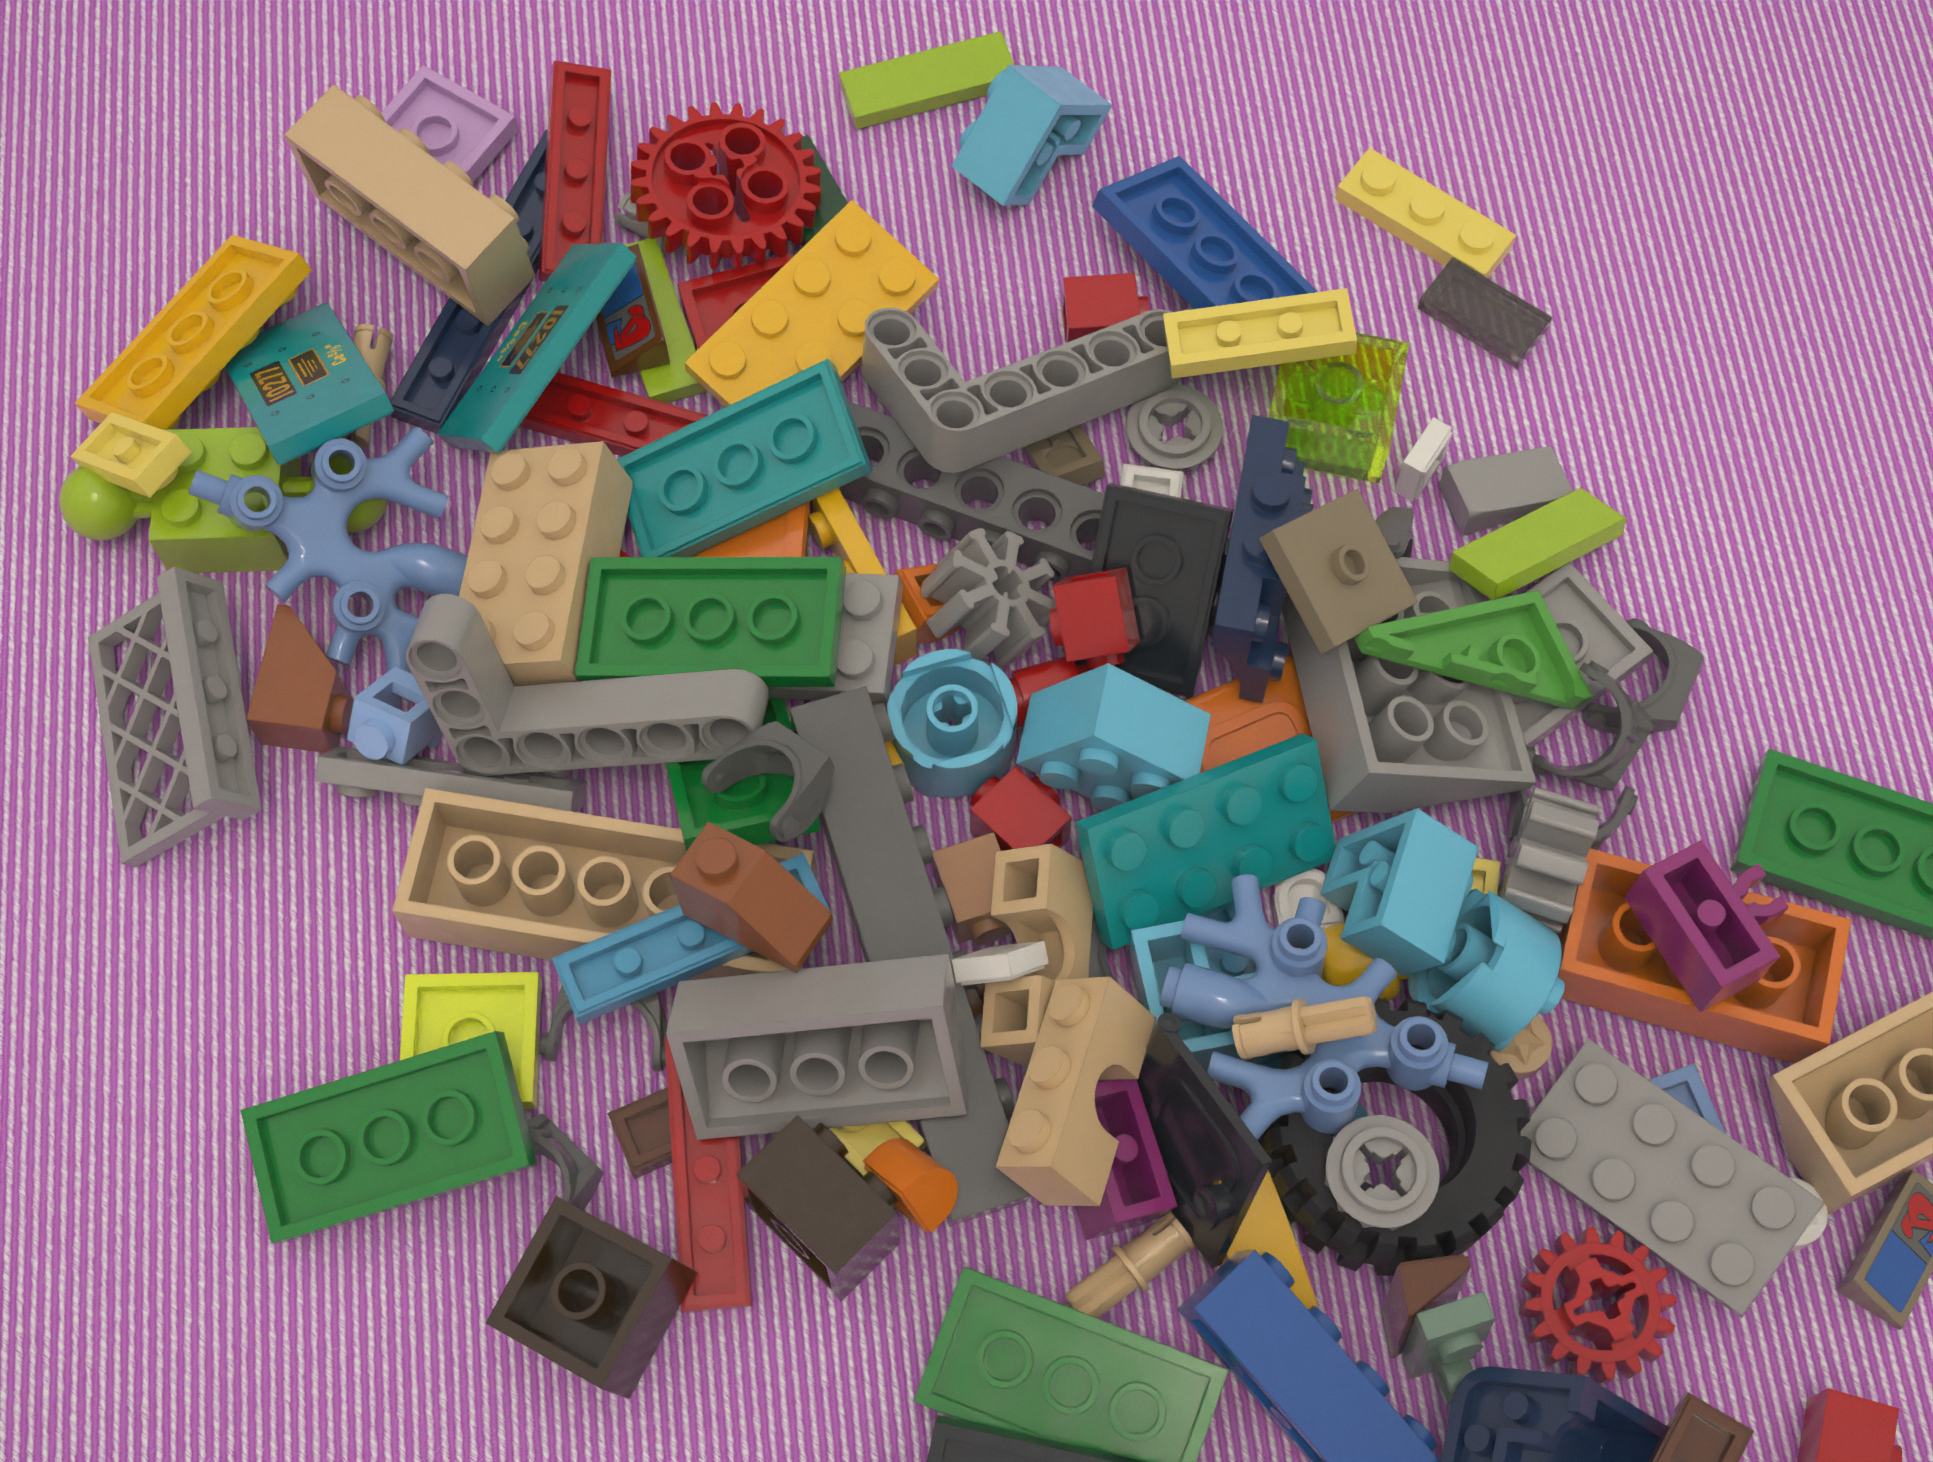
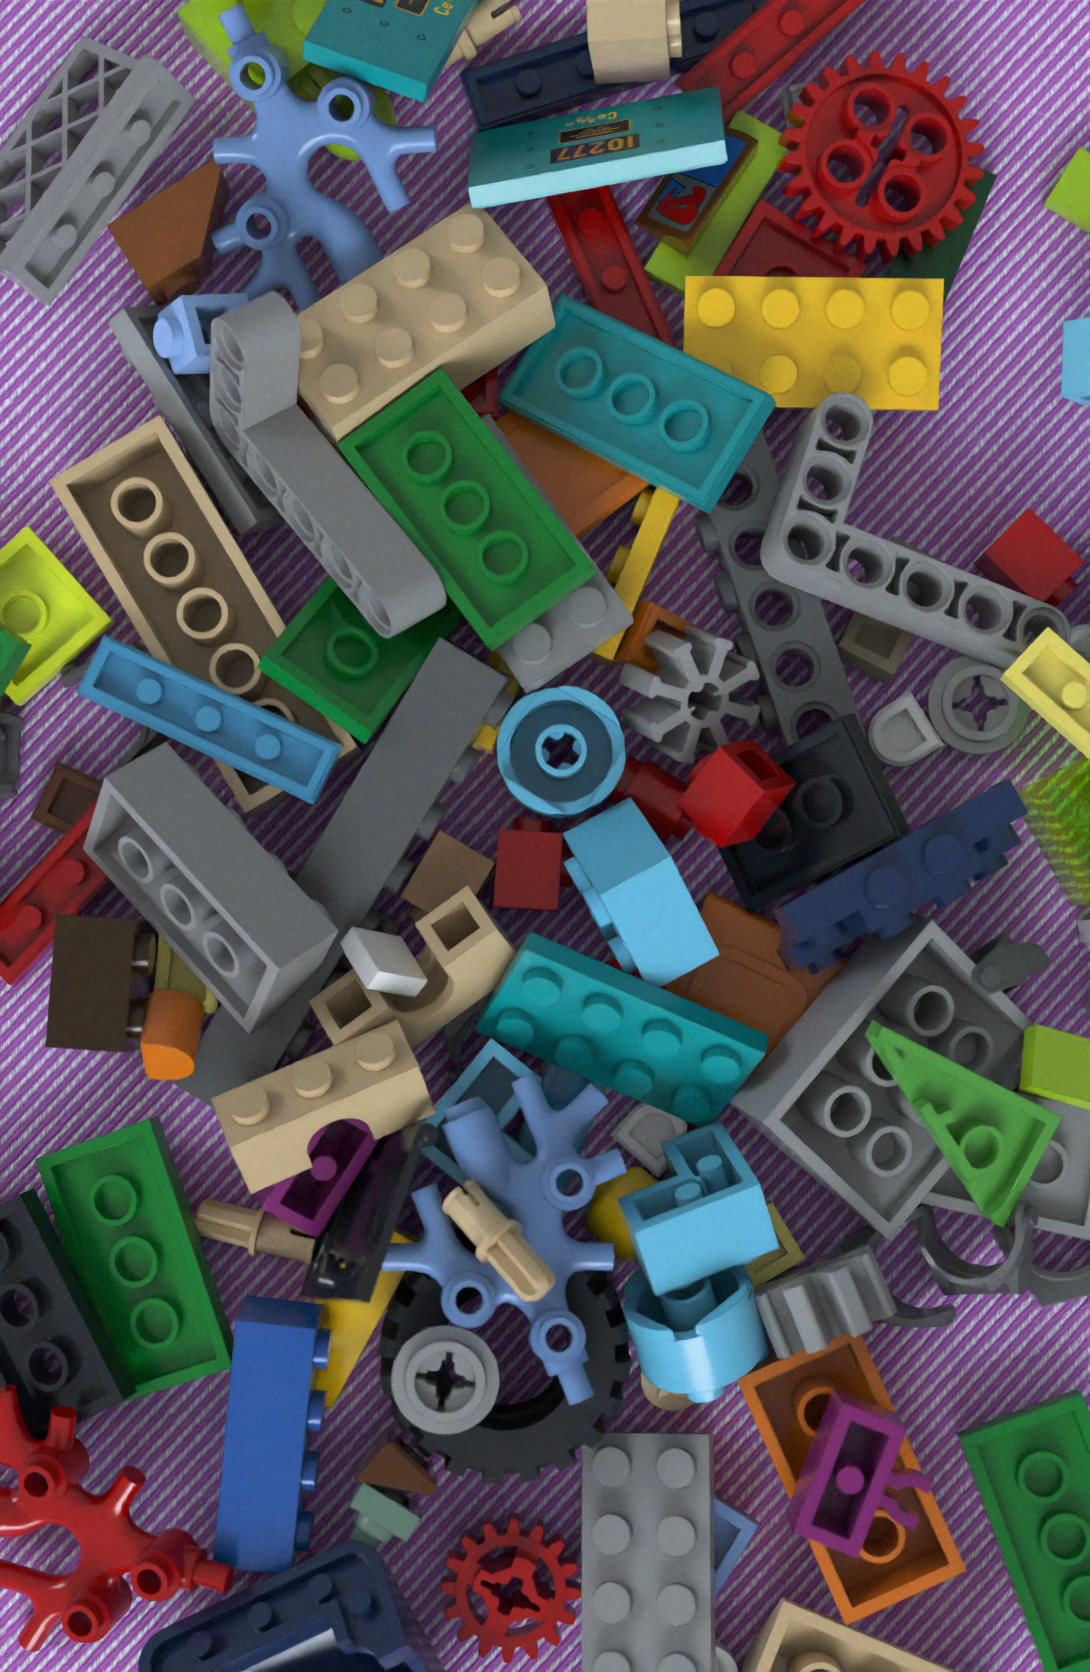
camera: 55 degrees right, 20 degrees up
dark orange slope [670,822,834,973] -> none
dark grey helmet [702,721,835,842] -> none
dark tan plate [1259,489,1418,654] -> none

